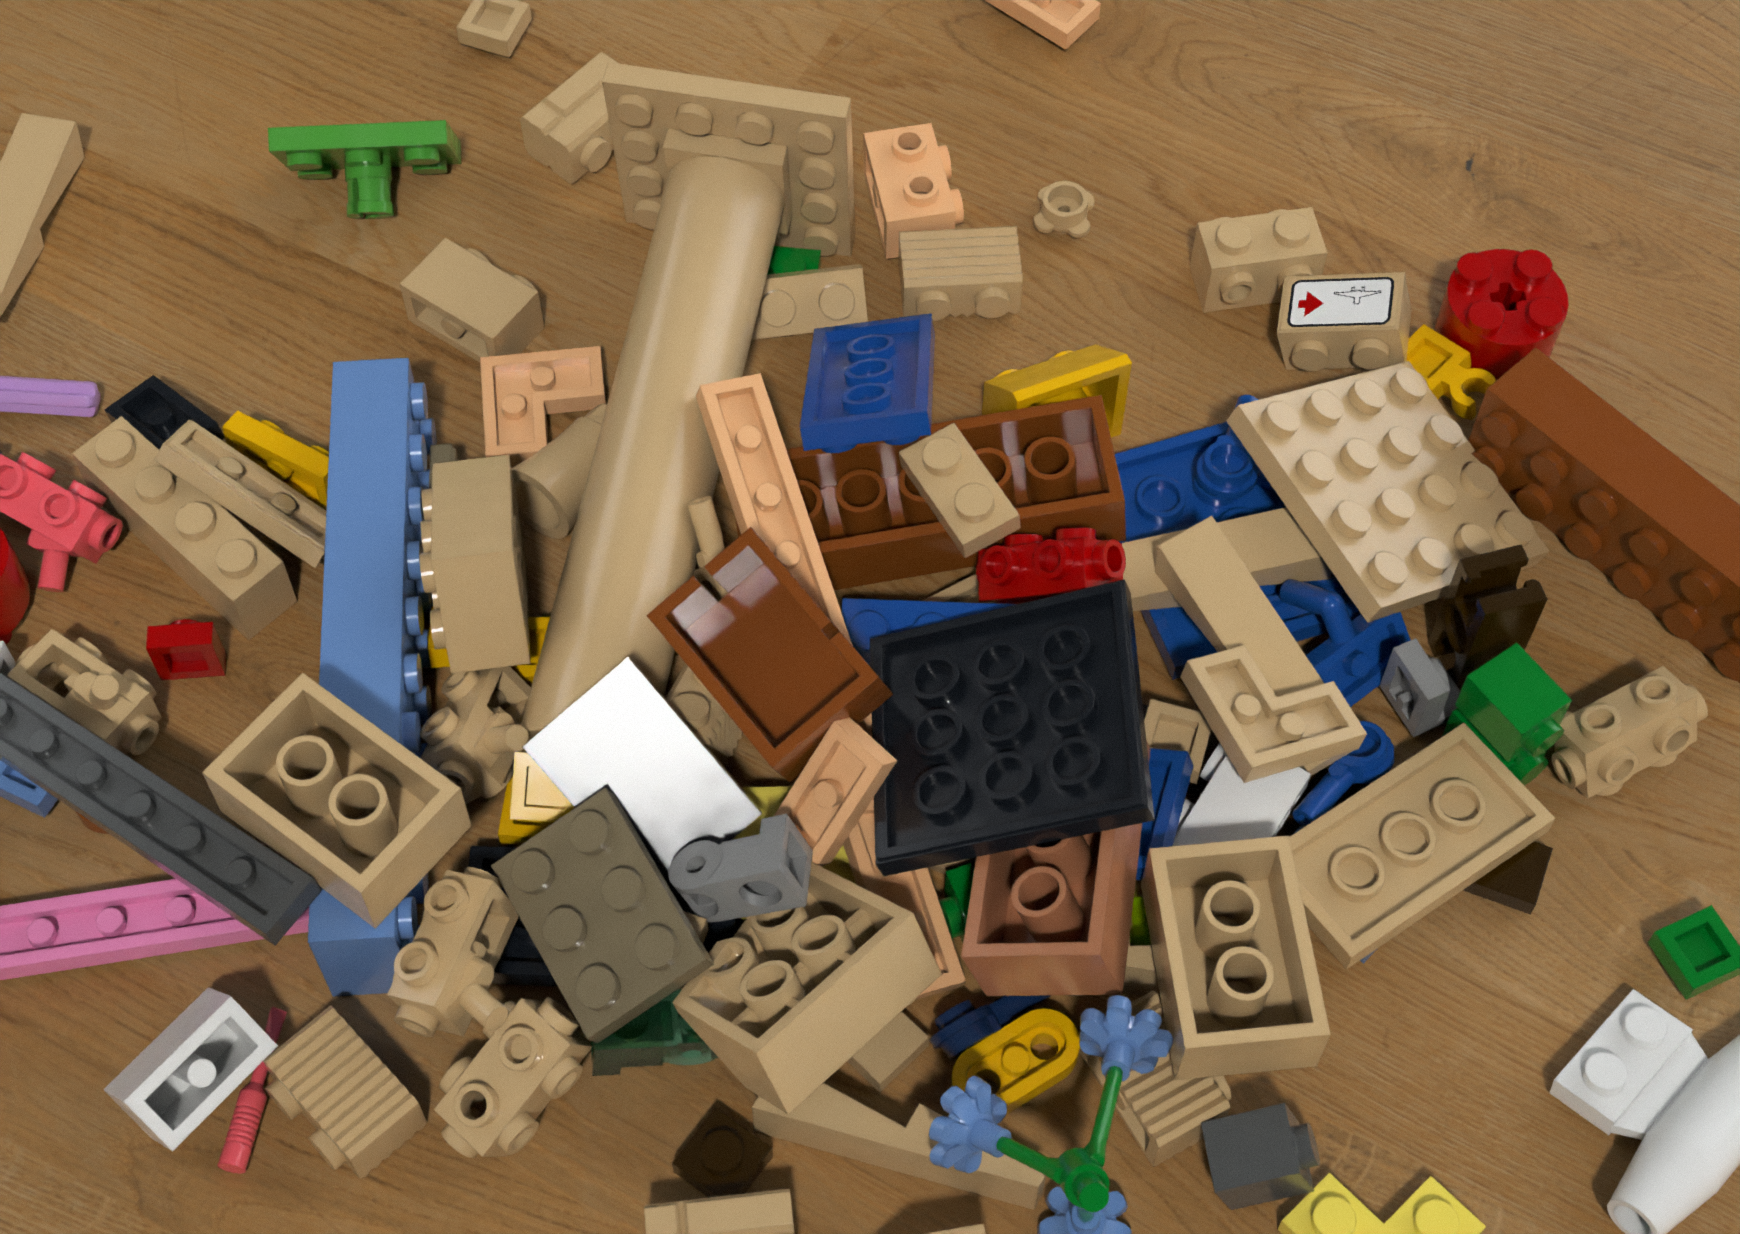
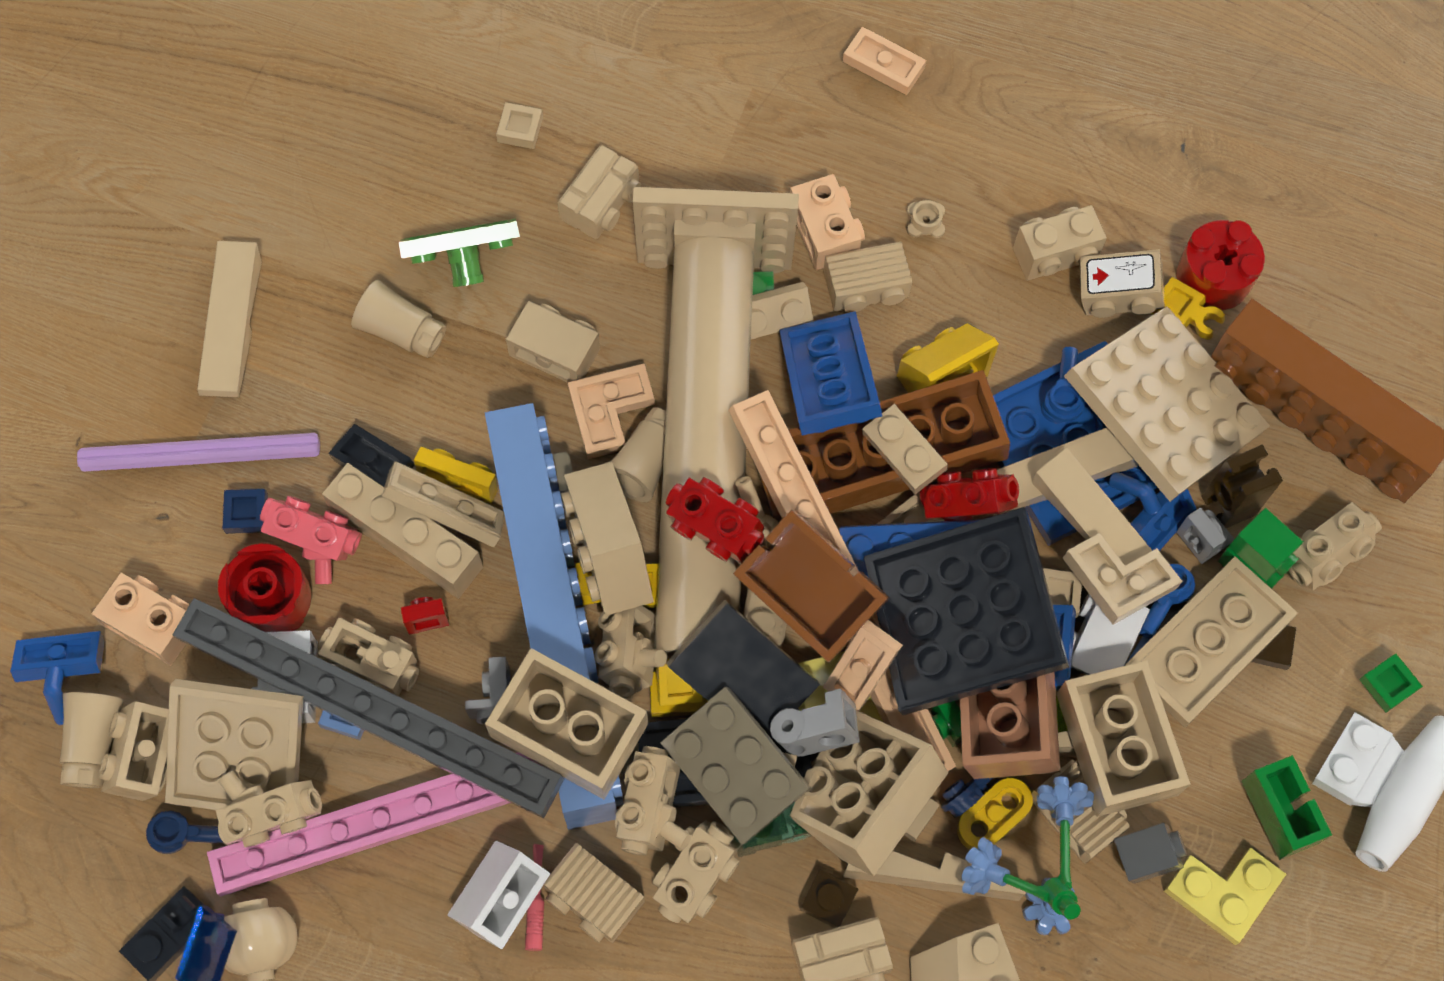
camera: 10 degrees left, 10 degrees up
none -> tan plant [351,279,446,358]
none -> red brick [666,477,765,564]
none -> green piece [1241,755,1332,860]

